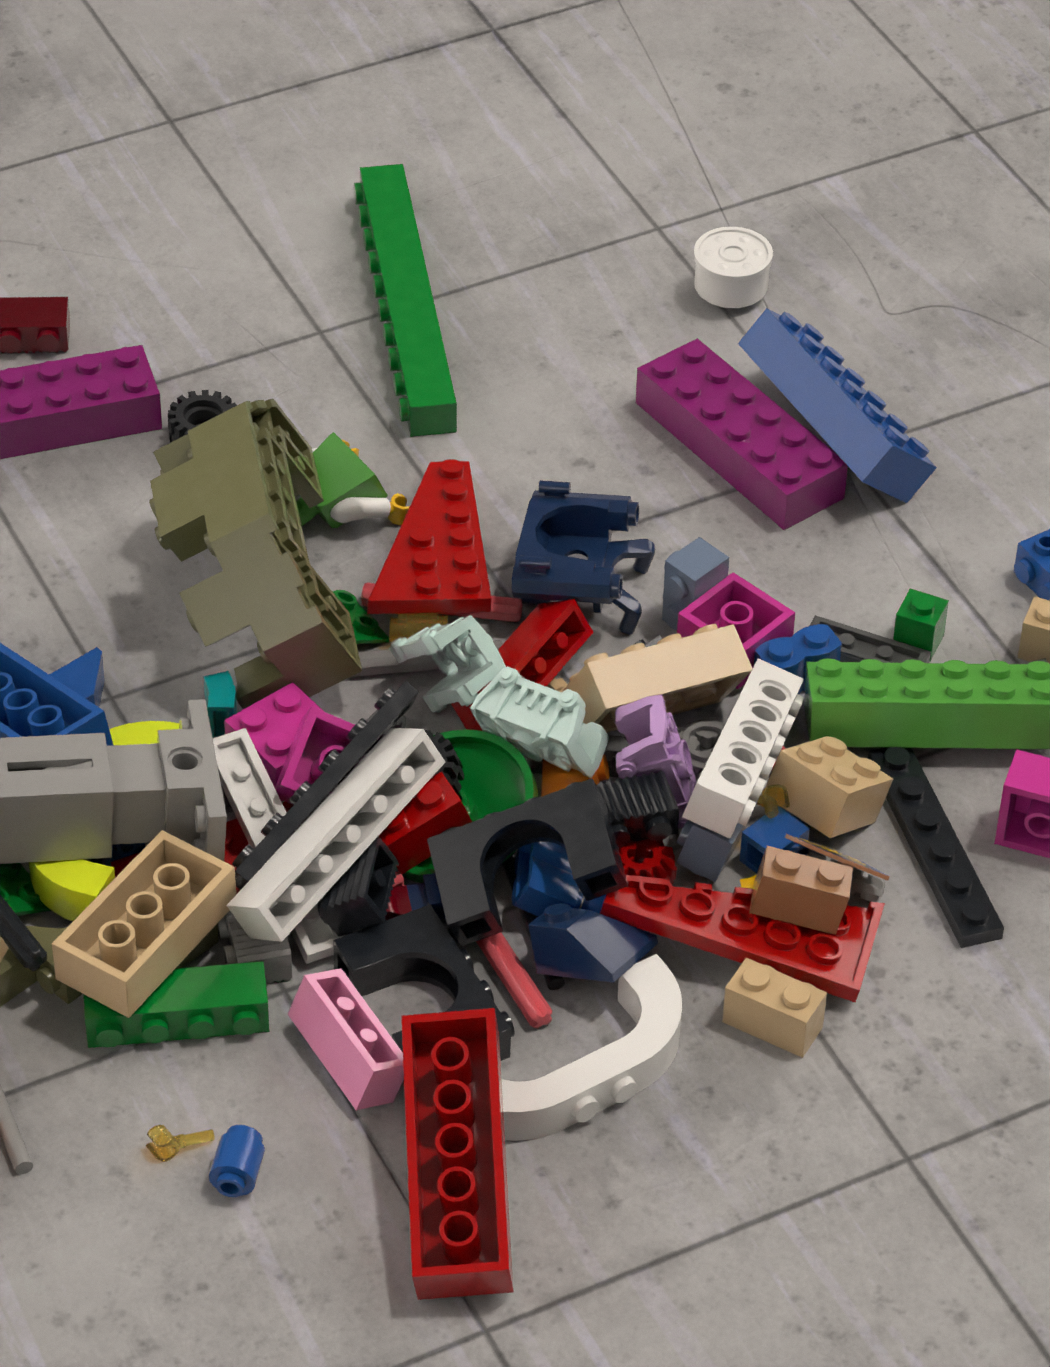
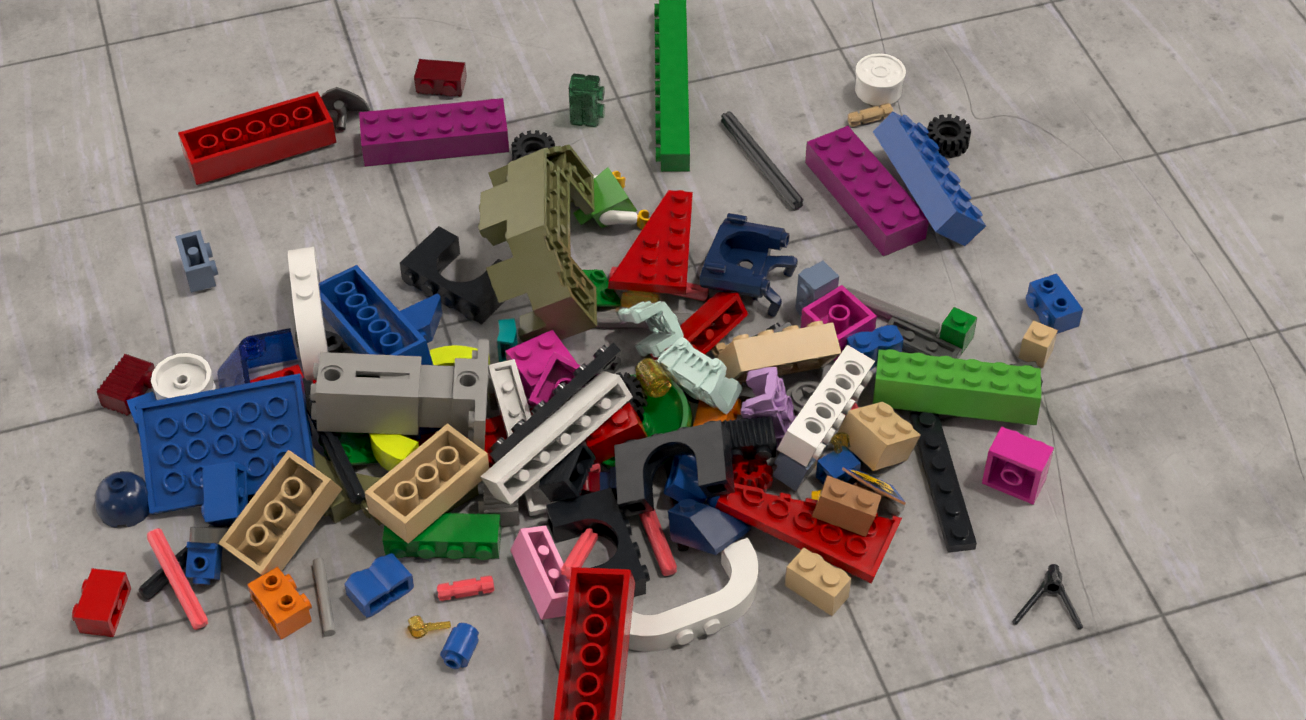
camera: 10 degrees right, 5 degrees up
none -> blue brick [344,553,414,618]
none -> black arch [400,226,505,325]
none -> coral axle [437,575,494,601]
none -> coral axle [561,528,598,580]
none -> clear green brick [568,73,605,127]
none -> clear yellow brick [635,358,672,398]
none -> black axle [721,111,804,210]
none -> light grey axle [846,287,940,336]
none -> tan axle [847,103,893,127]
none -> black tyre [927,114,971,158]

